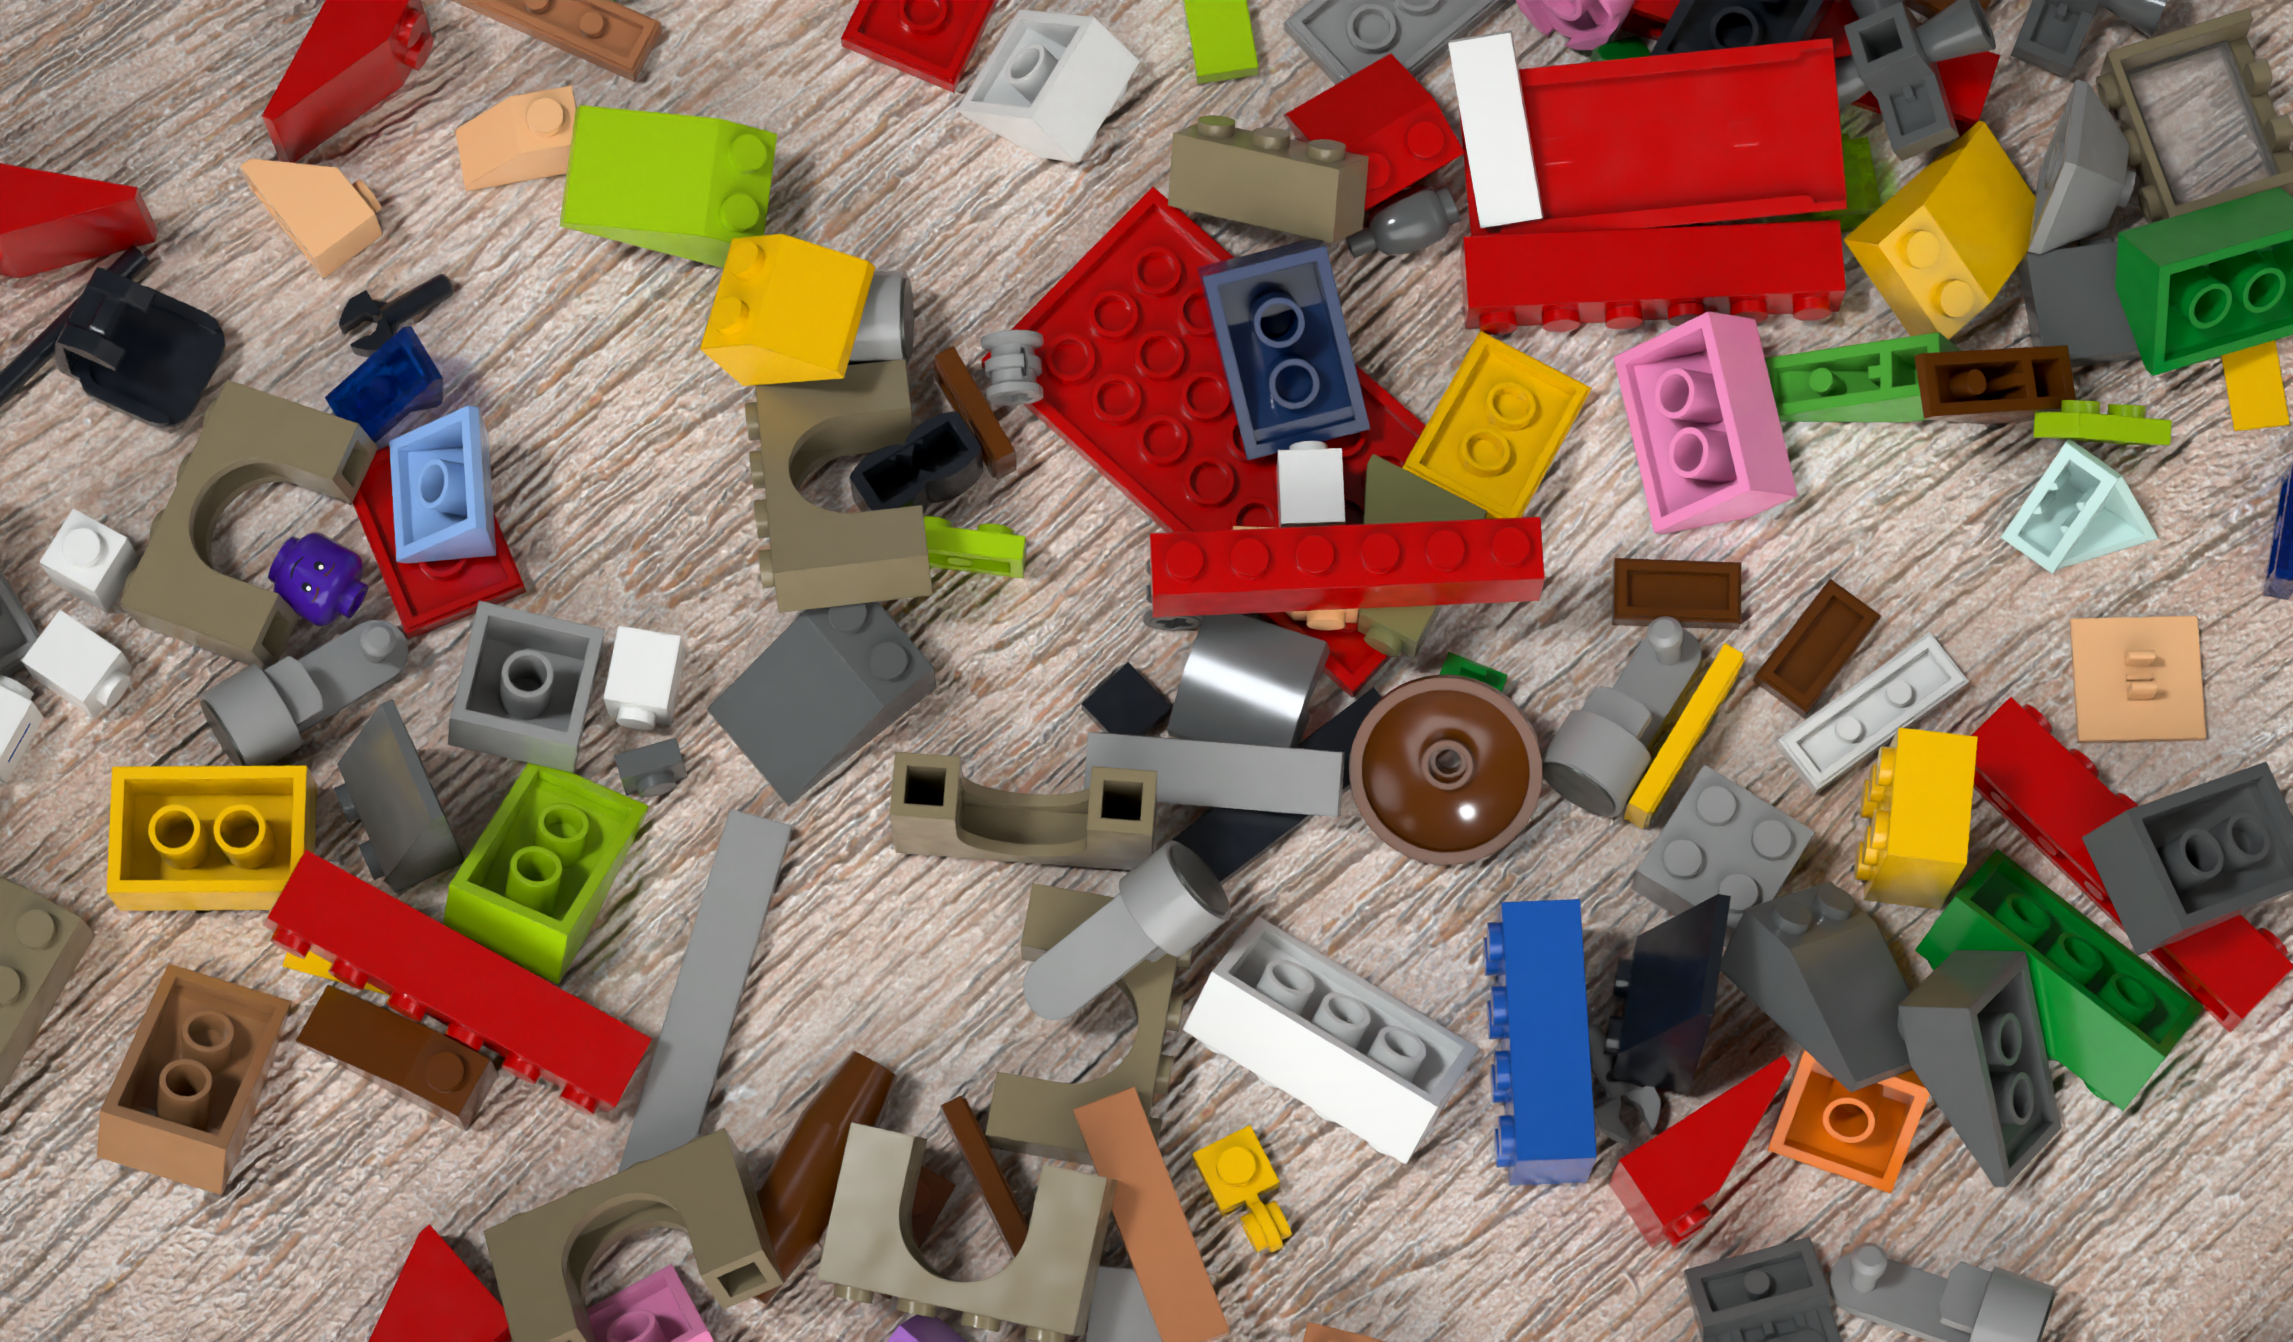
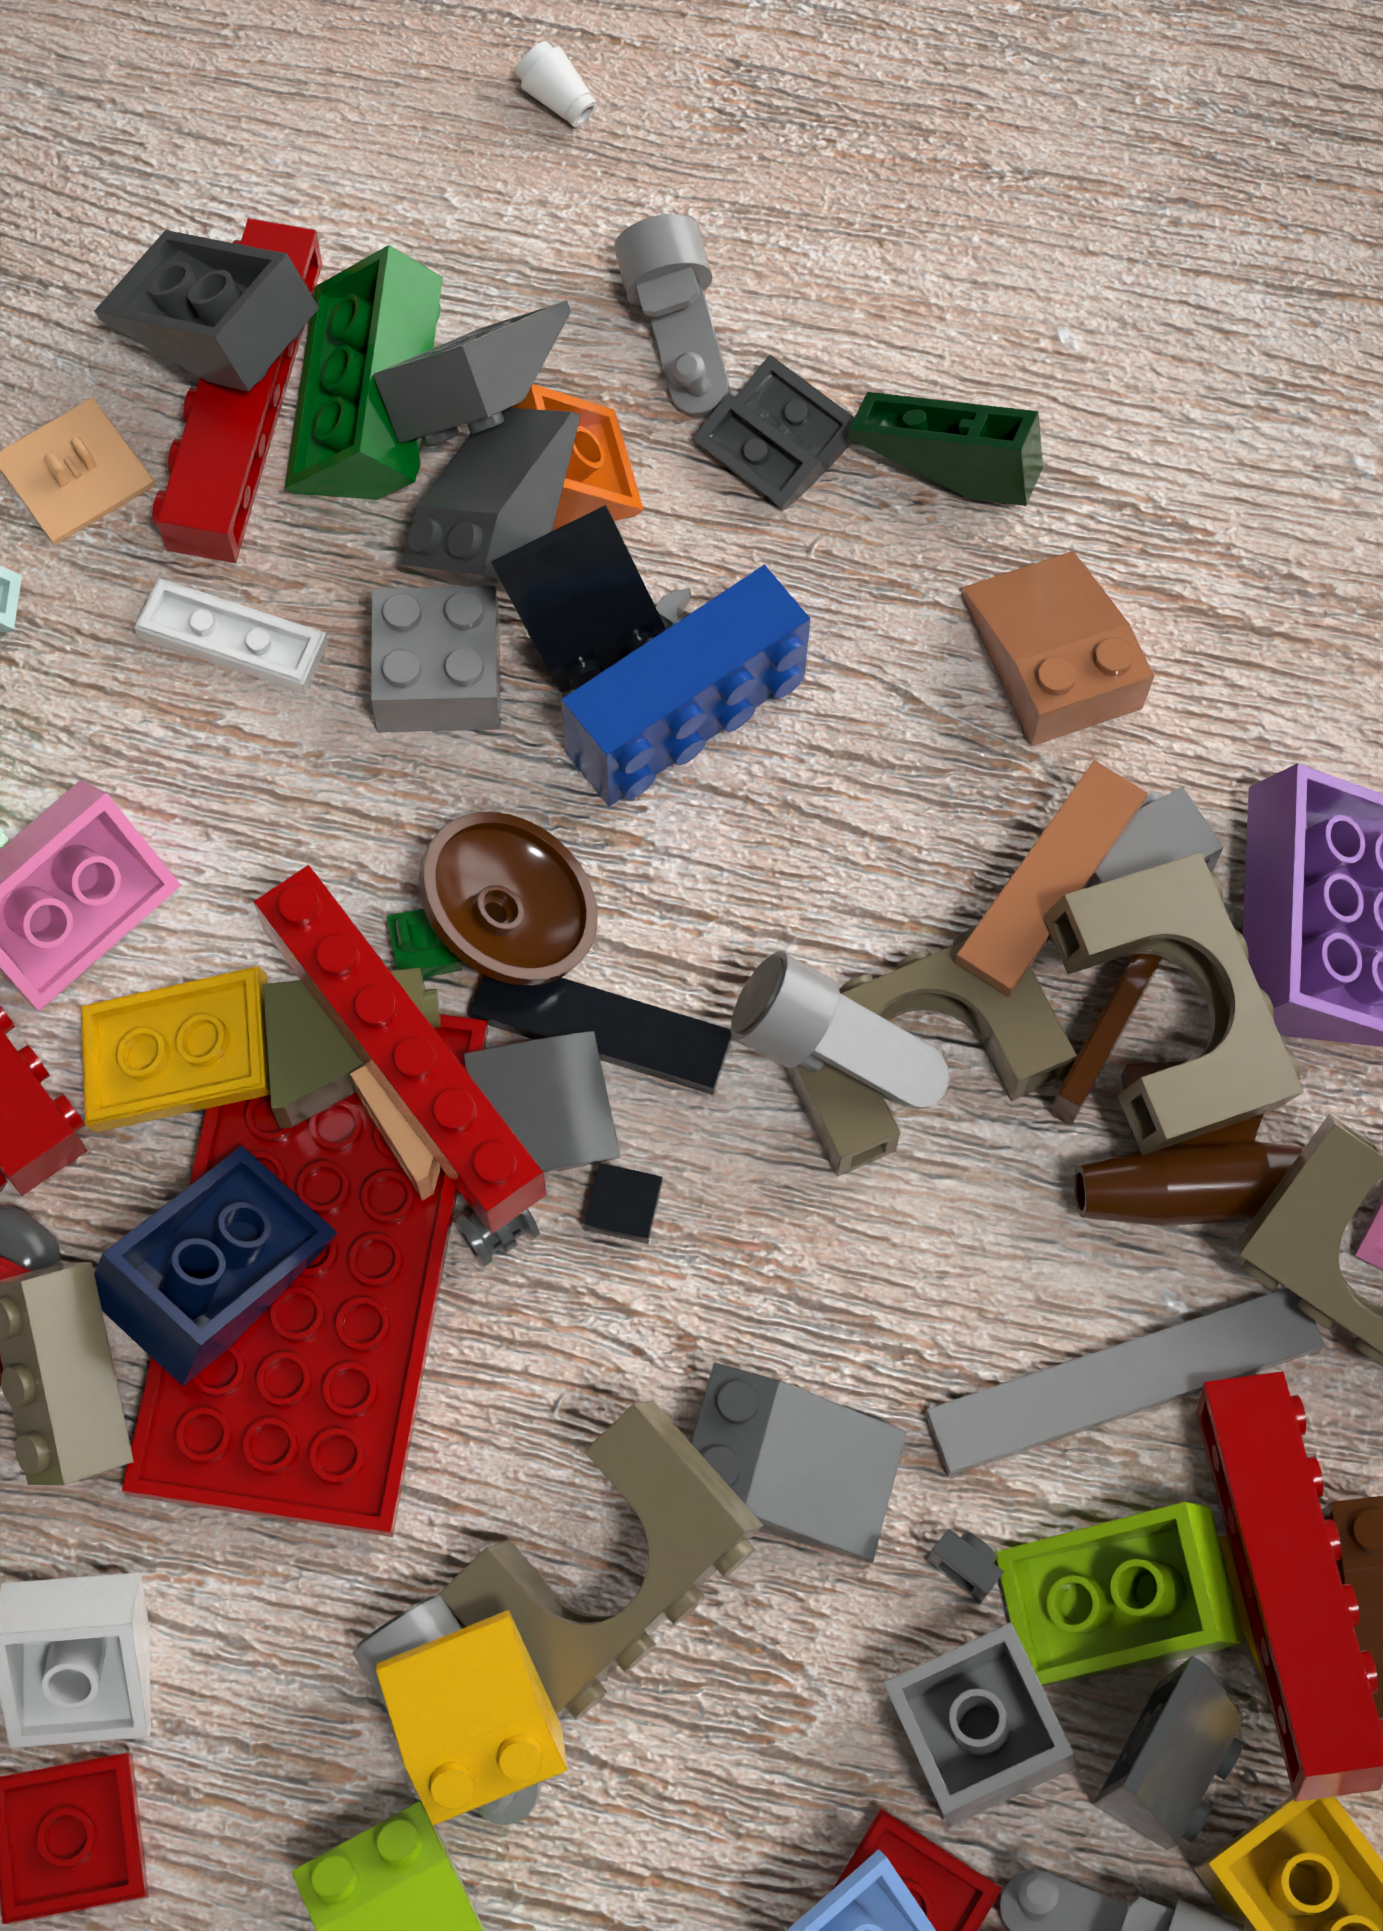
camera: 125 degrees left, 5 degrees down
white brick [603,626,686,730] -> none
black brick [850,412,984,513] -> none
dark tan arch [889,752,1157,870] -> none
lime plate [924,516,1027,579] -> none
reddish brown tile [933,346,1017,480] -> none
light grey bush [981,330,1044,406] -> none
light grey tile [1084,732,1345,817] -> none
white slope [1182,916,1479,1164] -> none
yellow plate [1192,1125,1292,1253] -> none
white brick [1276,441,1345,528] -> none
light grey piece [1542,616,1702,817] -> none
red slope [1609,1055,1792,1249] -> none
reddish brown tile [1612,558,1742,630] -> none
yellow tile [1624,643,1745,829] -> none
reddish brown tile [1753,579,1881,718] -> none
yellow brick [1854,727,1978,909] -> none

